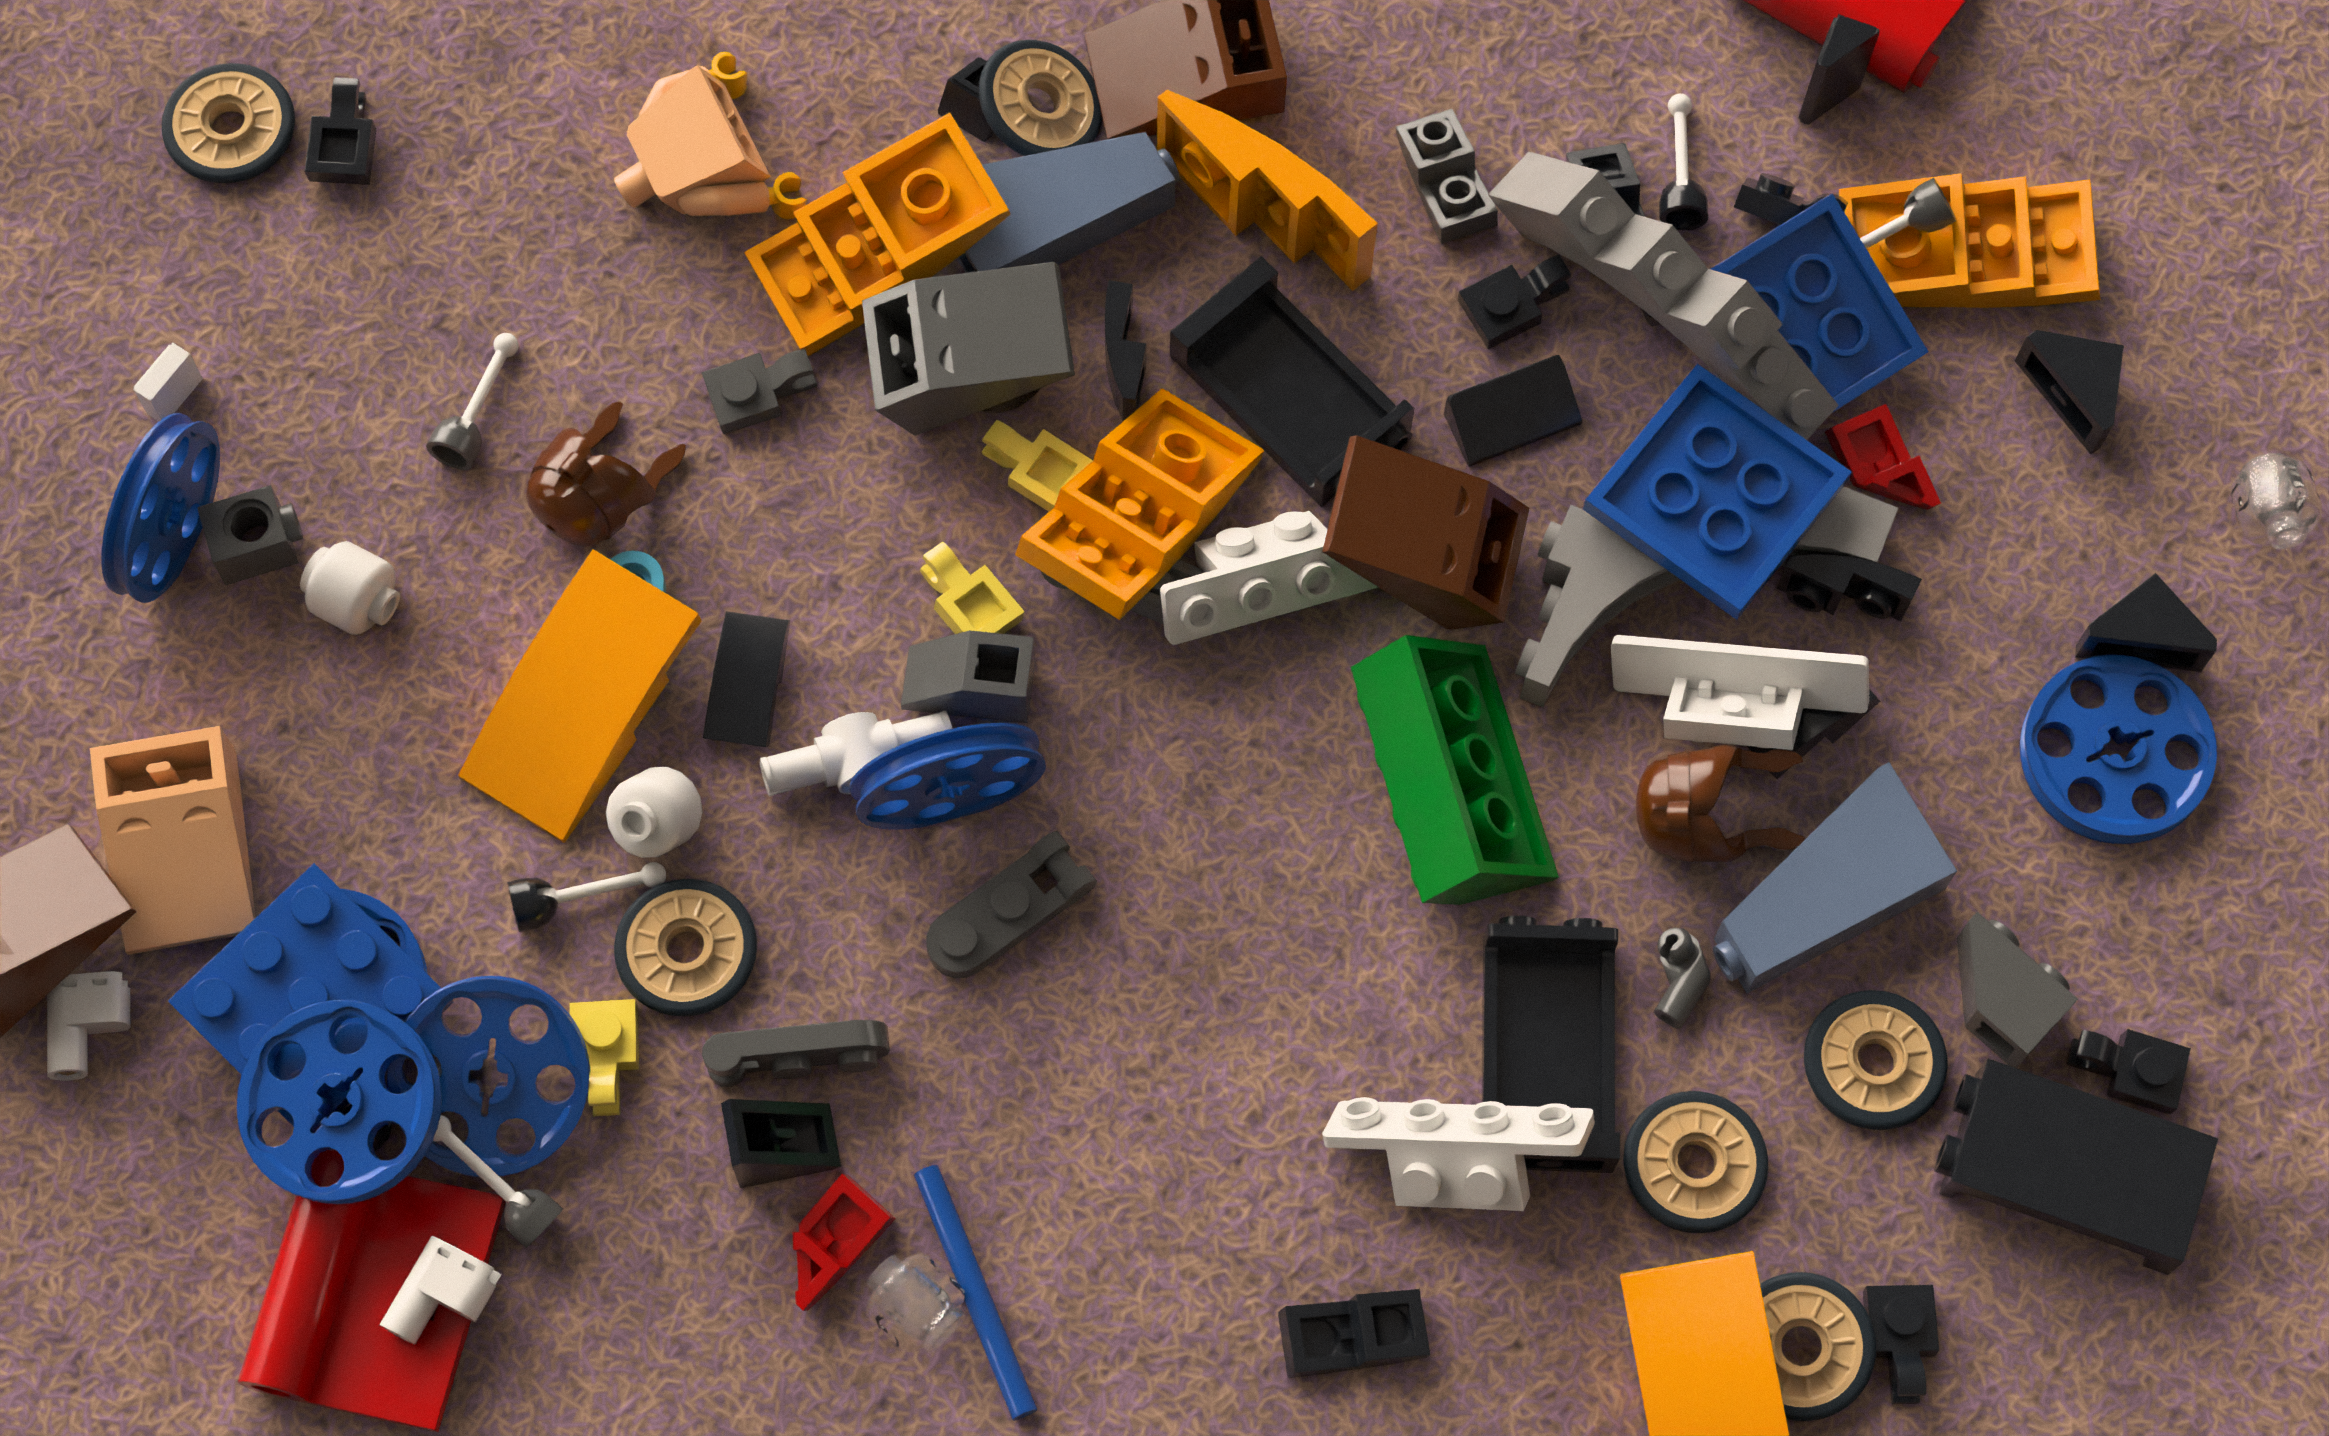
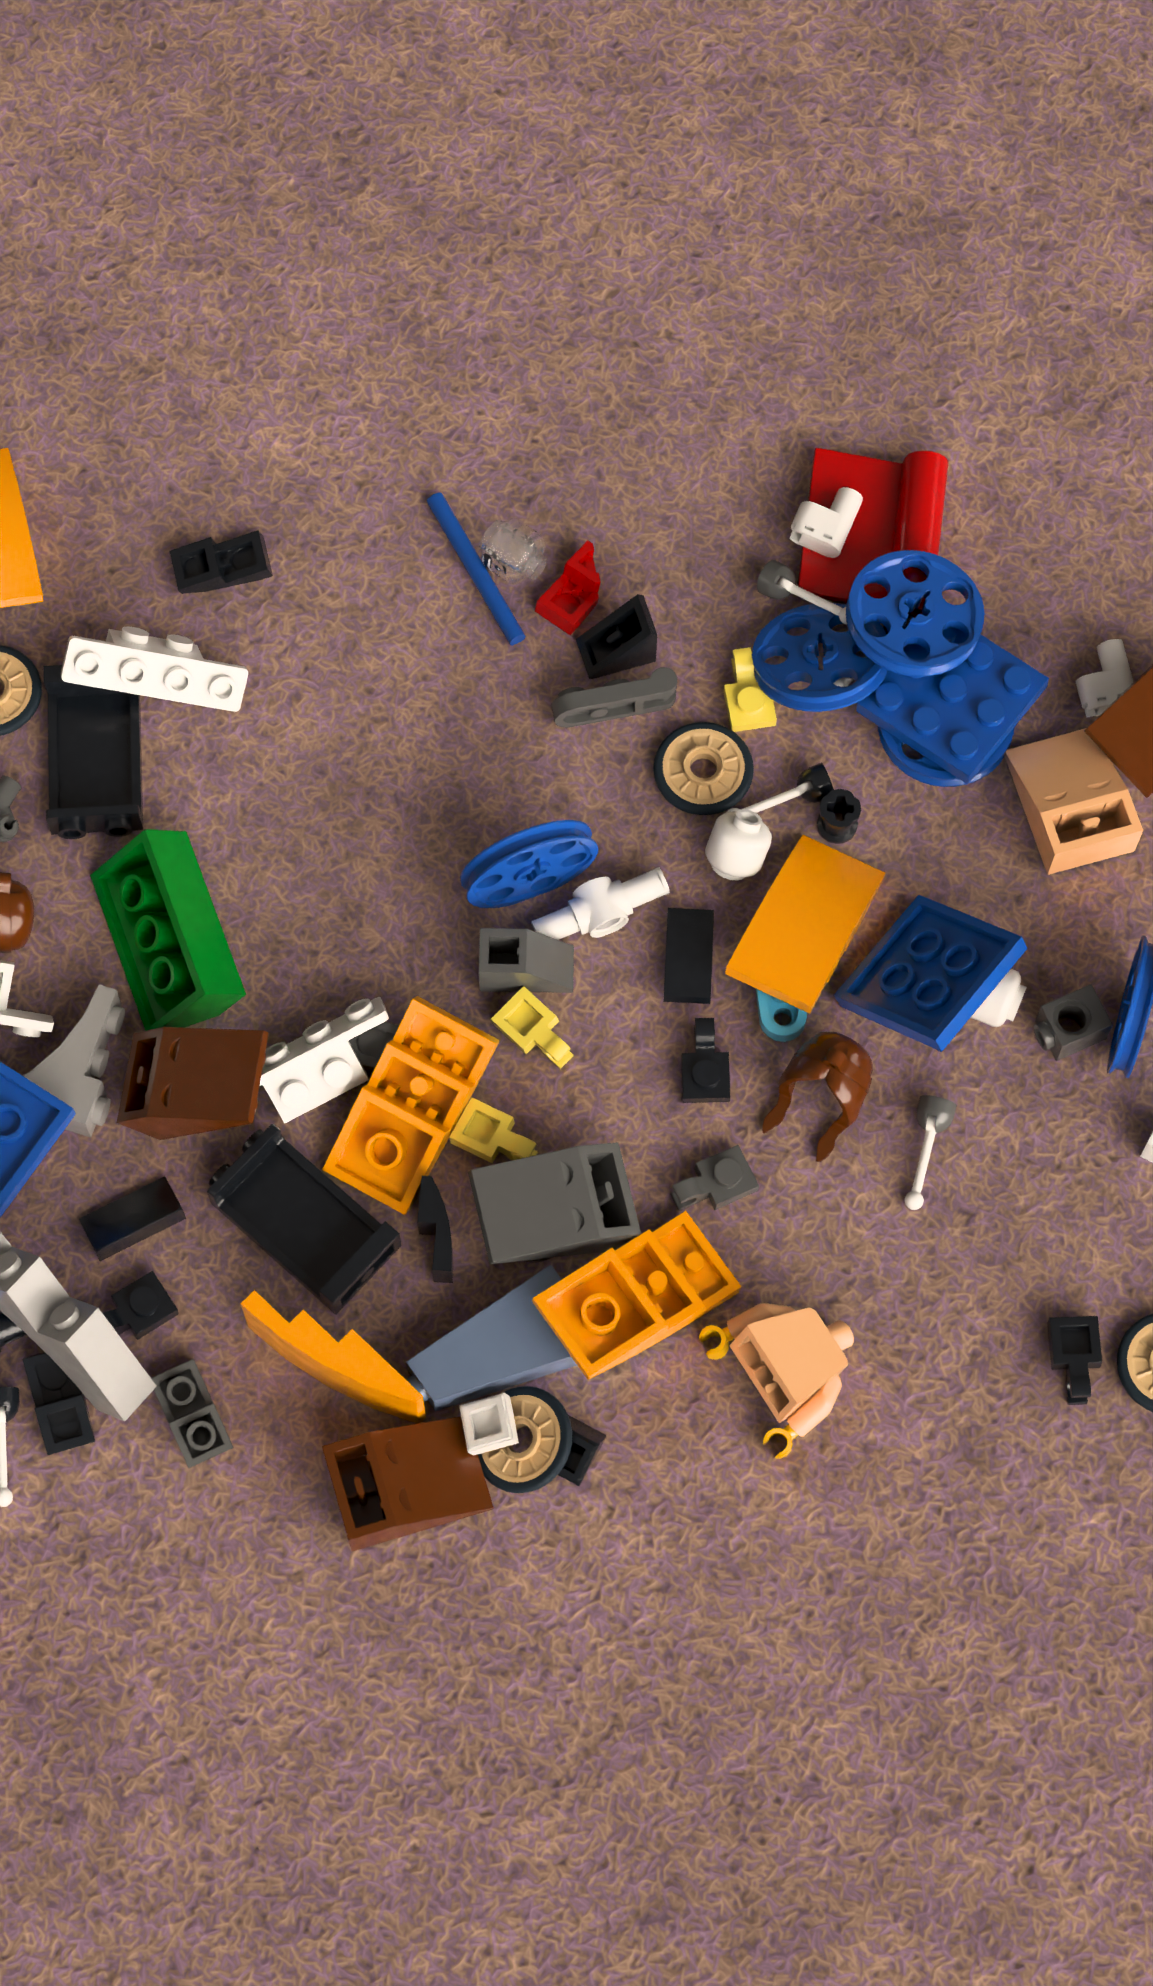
camera: 175 degrees right, 0 degrees up
dark grey plate [926,831,1097,978] -> none
none -> white tile [459,1393,519,1456]
none -> black plate [681,1018,730,1103]
none -> black bush [817,789,861,844]
none -> blue plate [834,895,1028,1052]

